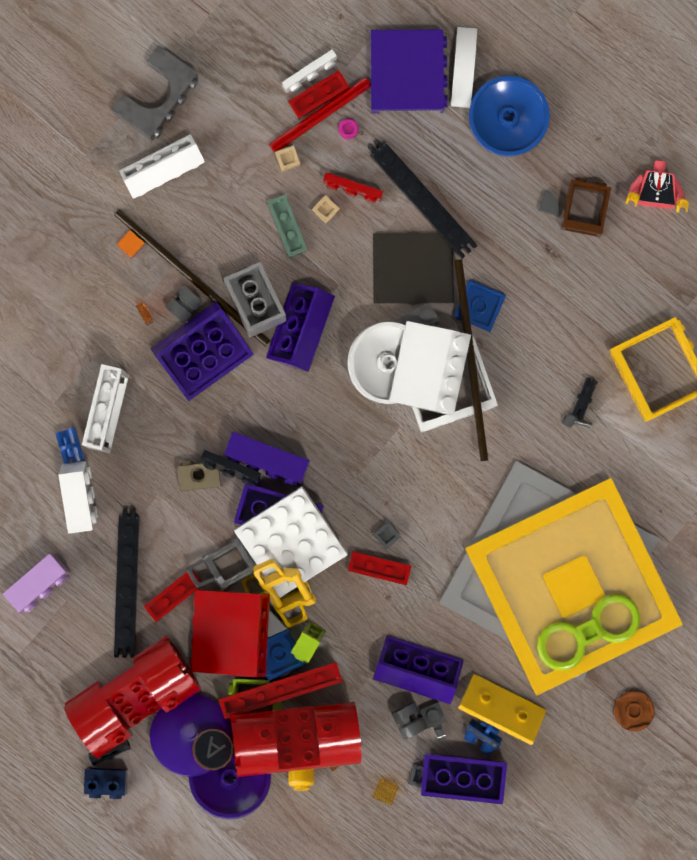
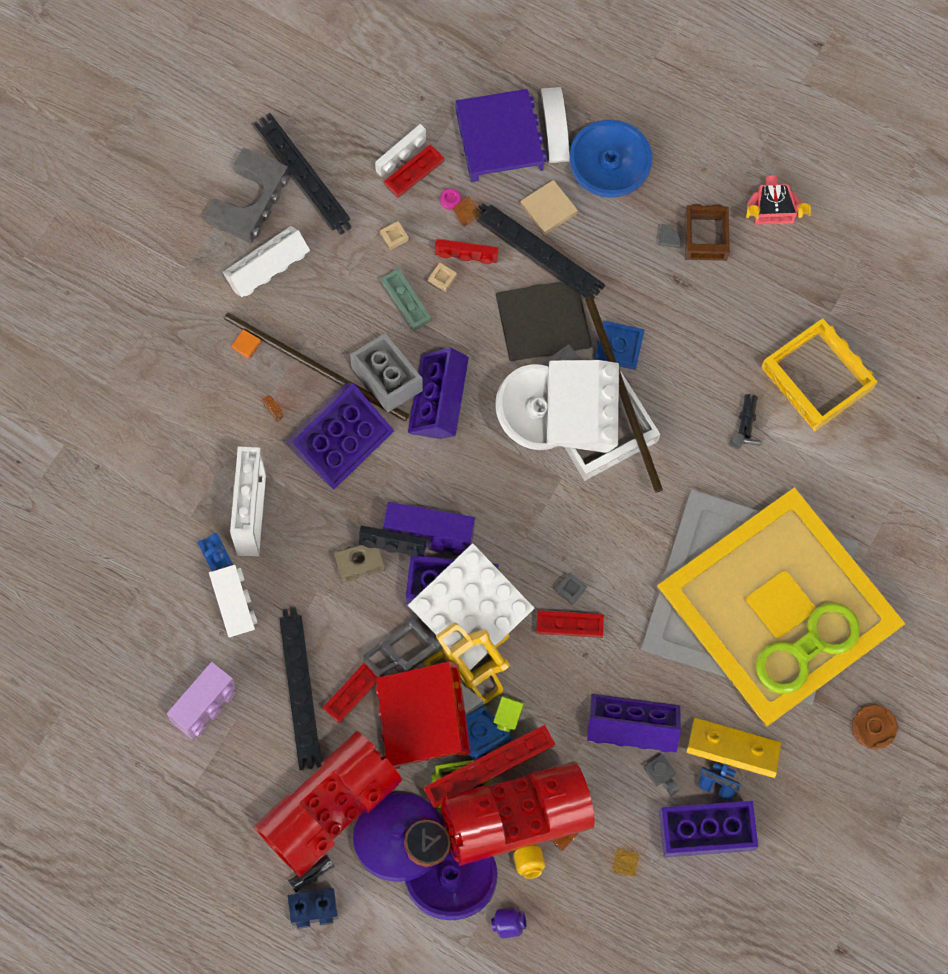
camera: 15 degrees left, 15 degrees down
dark grey wheel [165,285,203,323] -> none
red axle [269,77,371,153] -> none
dark grey wheel [391,702,428,739] -> none
dark grey tile [408,764,423,788] -> none
none -> black hinge [252,113,352,235]
none -> clear orange tile [452,196,481,226]
none -> dark purple head [491,906,527,939]
none -> tan tile [520,180,578,235]

